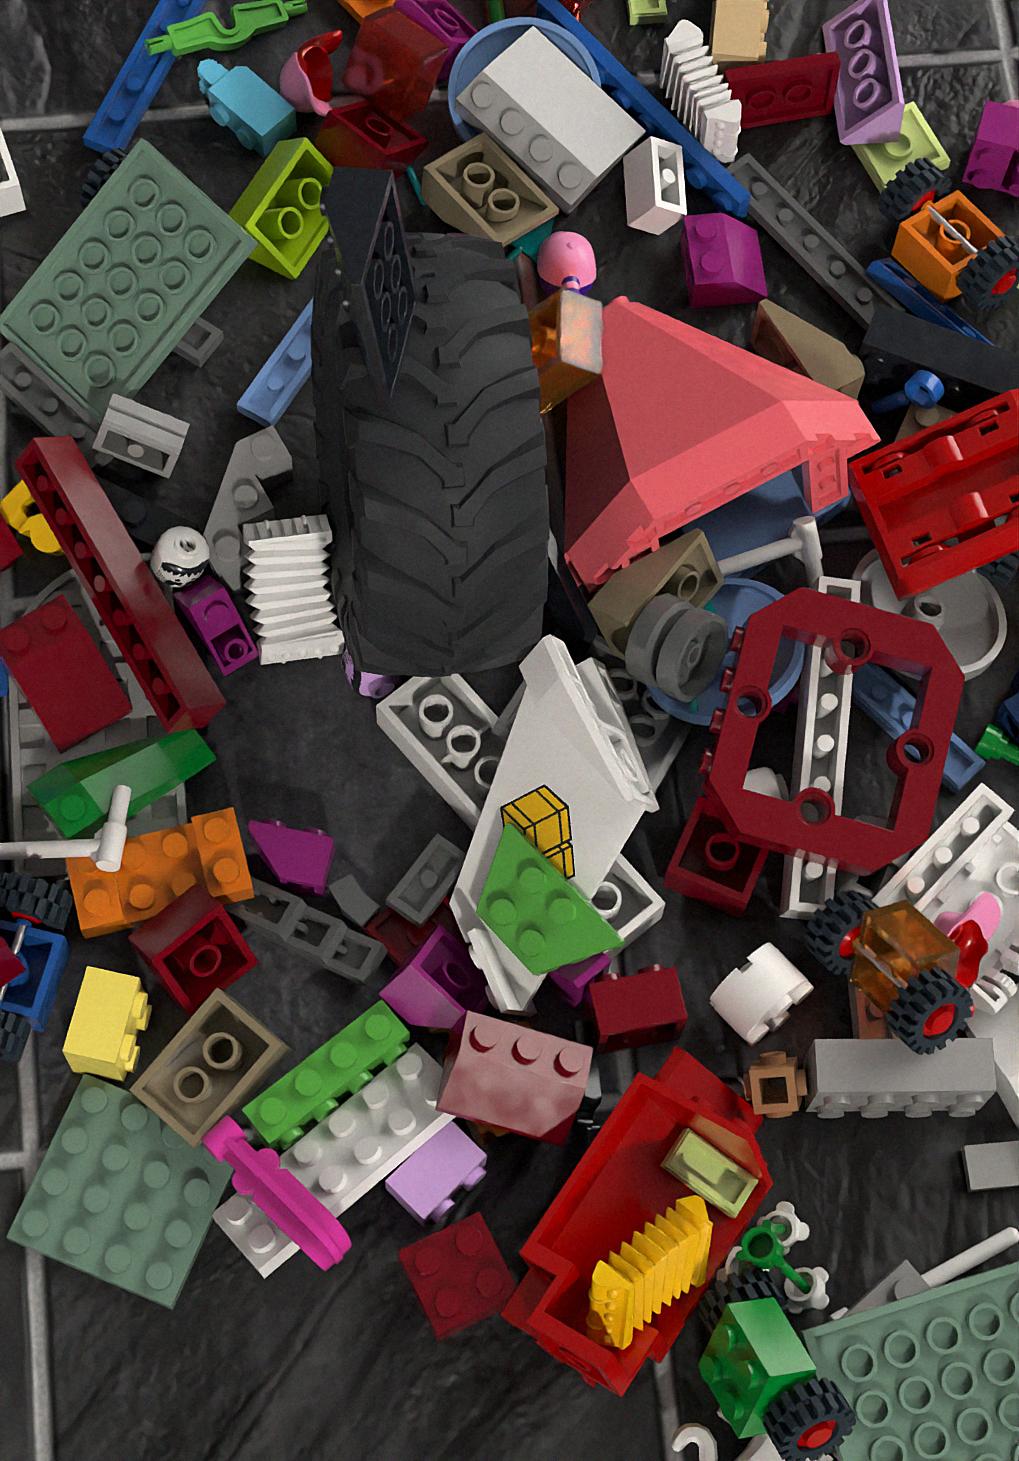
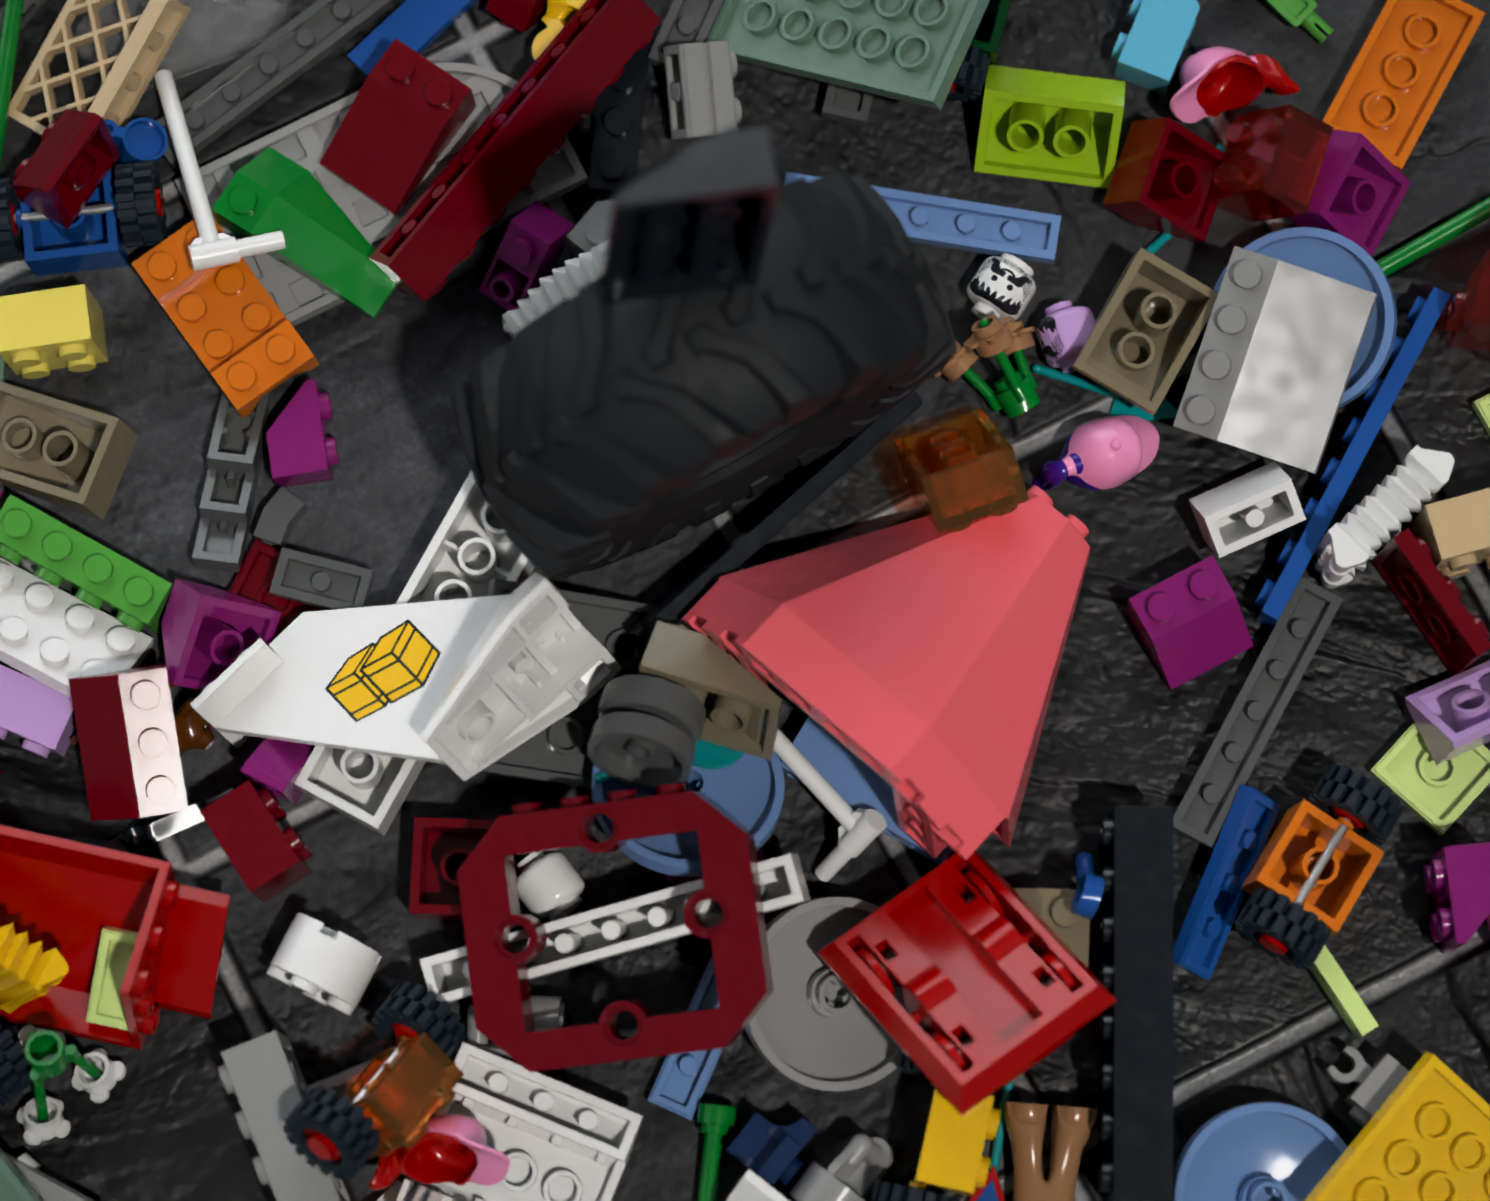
camera: 80 degrees right, 10 degrees up
dark red brick [128,882,259,1018] -> none
white head [151,526,210,588] -> none
bright green wing [476,822,626,976] -> none
medium nougat brick [743,1051,809,1118] -> none
dark tan slope [749,299,865,400] -> none

